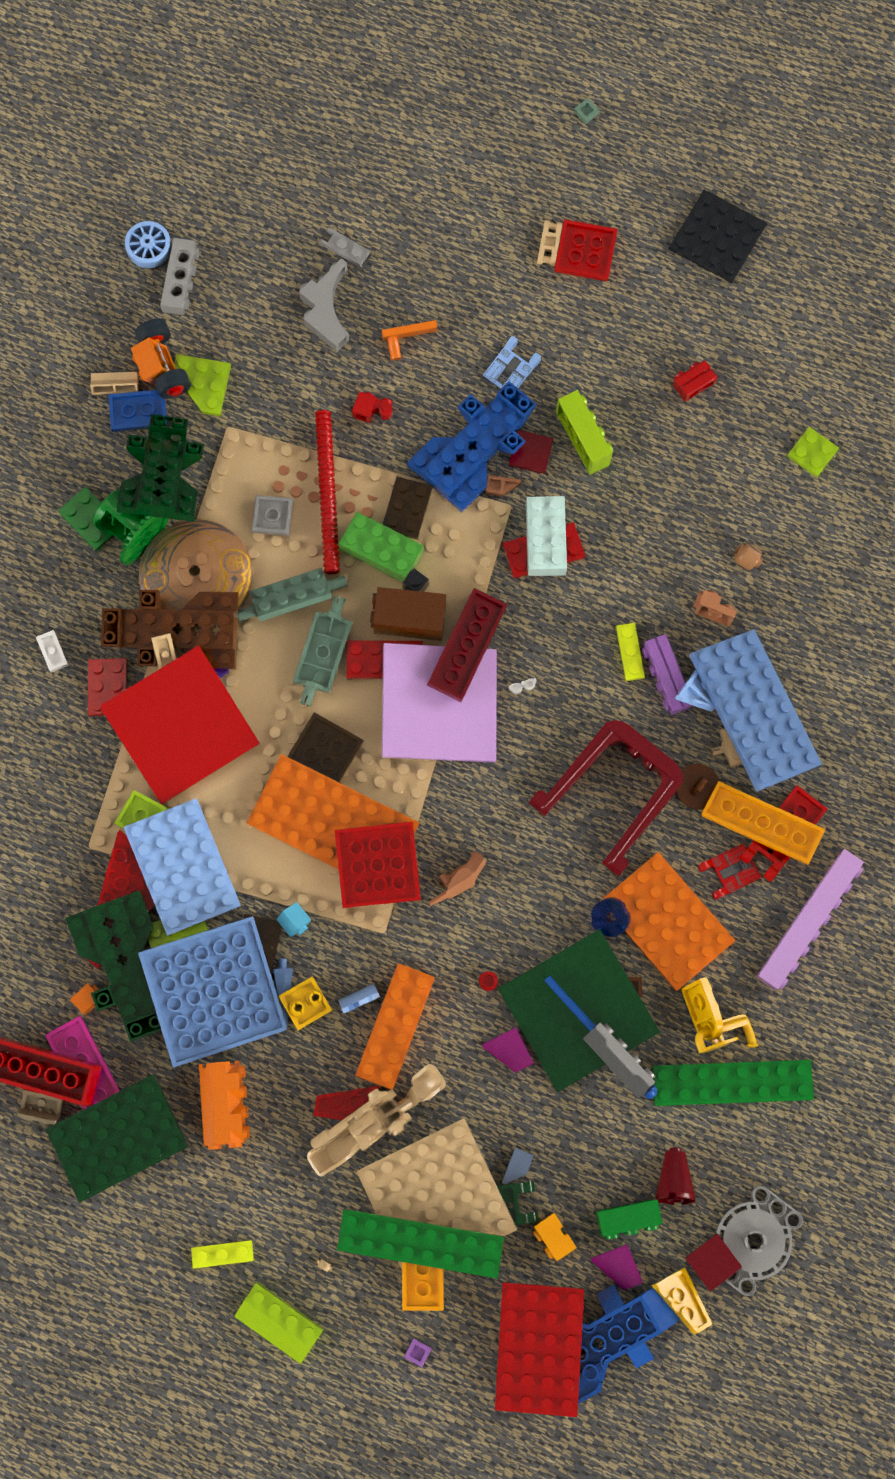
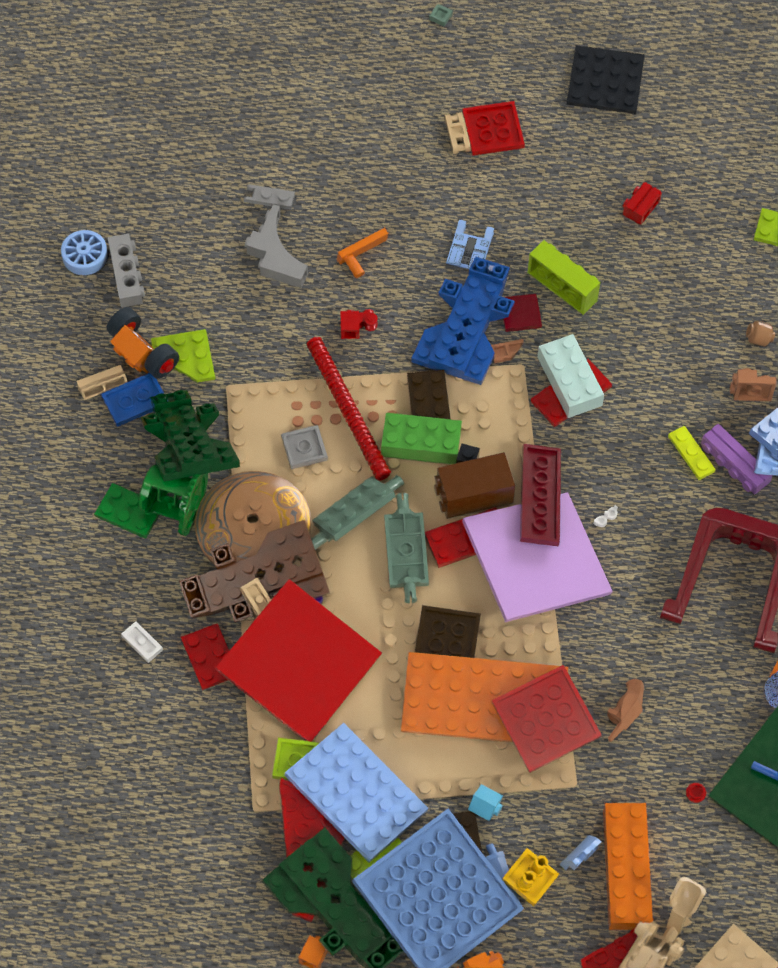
camera: 20 degrees left, 15 degrees down
magenta slope [482,1028,534,1073] -> none

